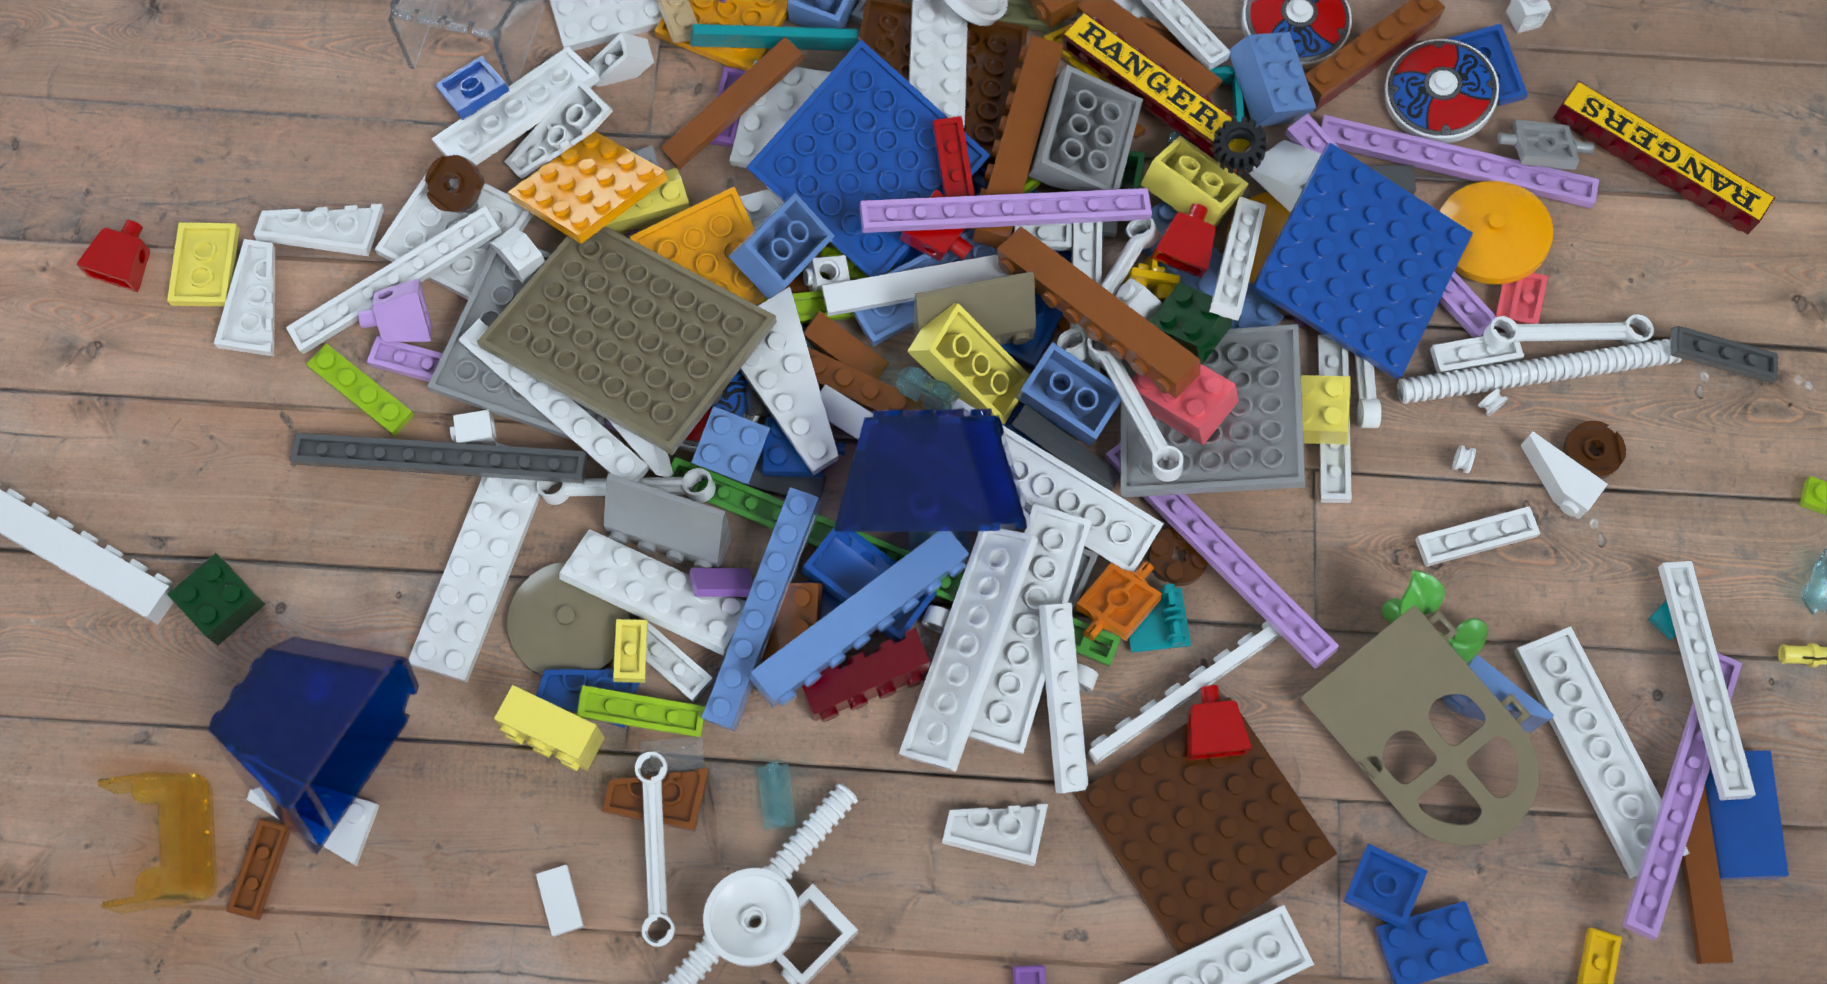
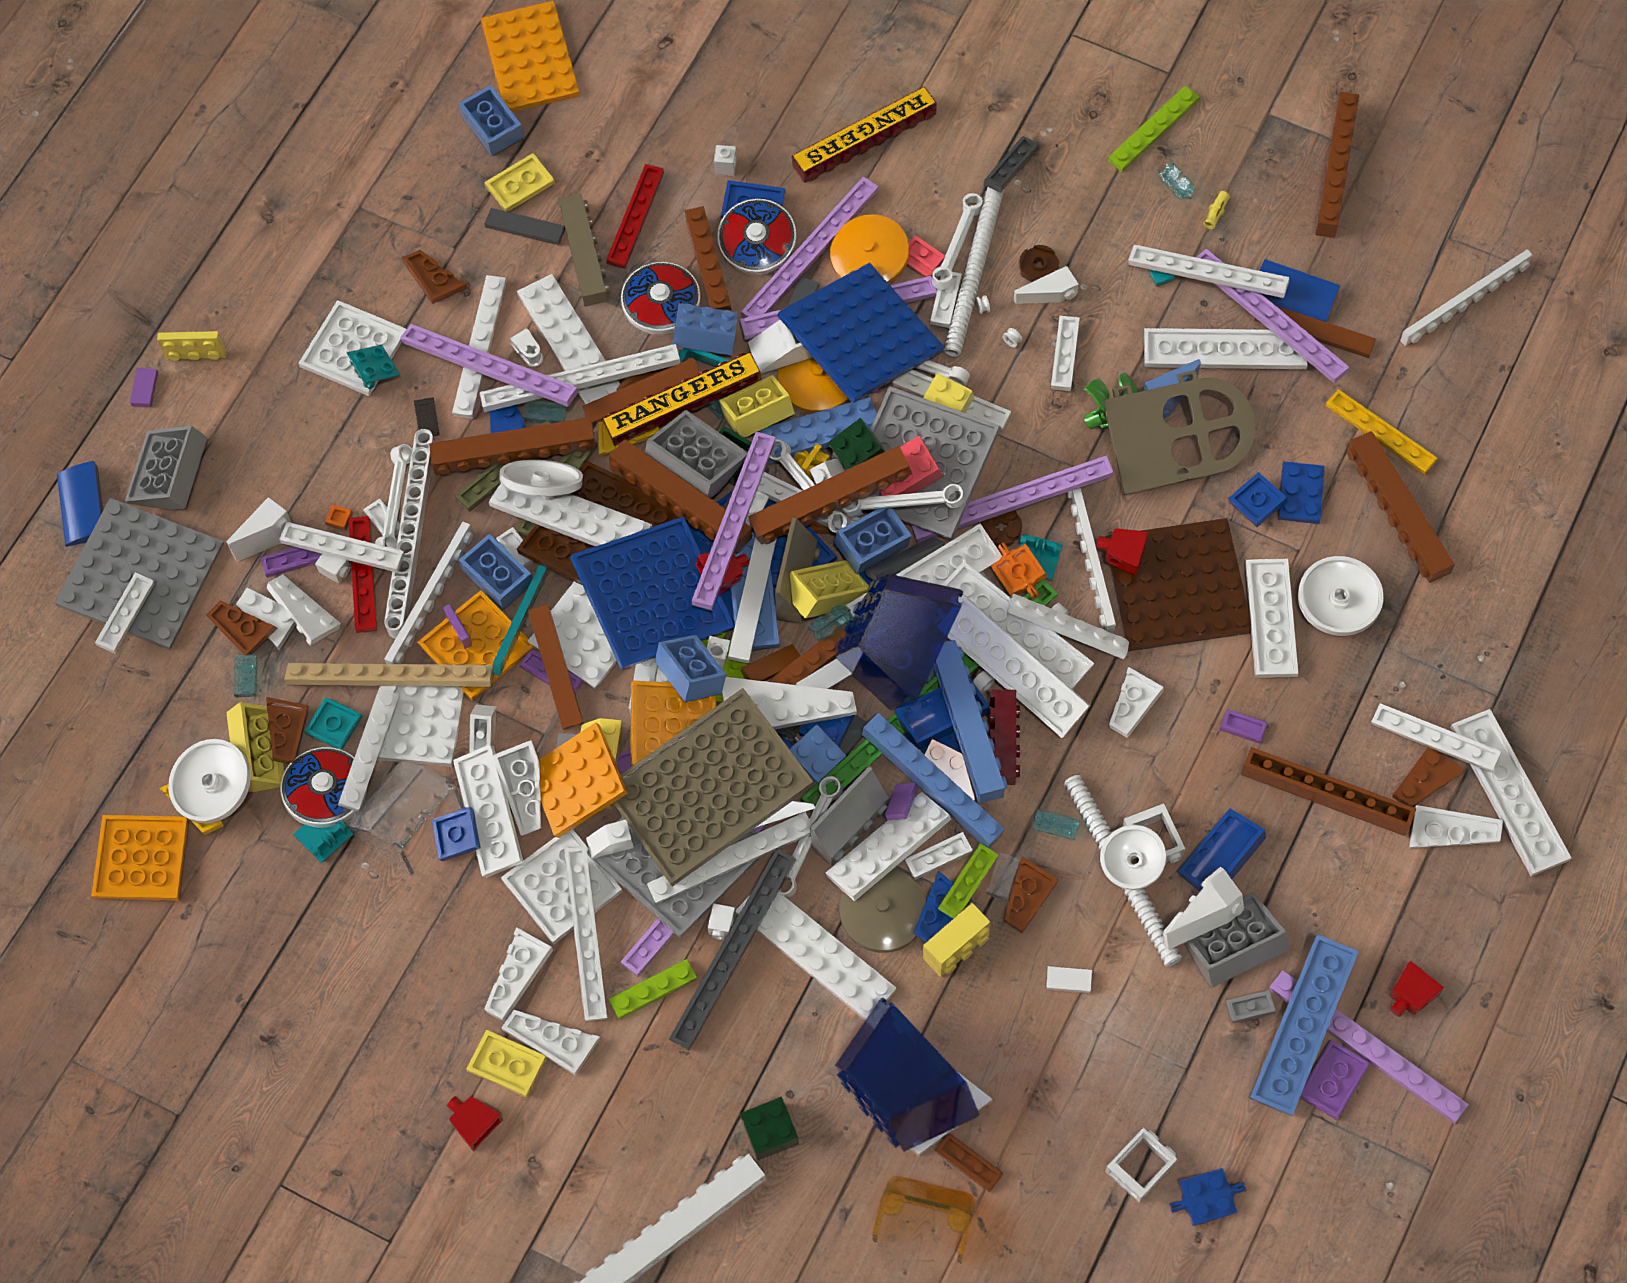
camera: 60 degrees left, 5 degrees down
lavender torso [358,279,433,342] -> none
reddish brown plate [425,155,485,213] -> none
light yellow plate [613,619,648,683] -> none
white piece [635,752,675,947] -> none
red plate [932,116,975,197] -> none
red torso [1151,204,1216,278] -> none
white plate [1209,196,1266,321] -> none
black tyre [1213,117,1267,174] -> none
light grey plate [1497,120,1594,170] -> none

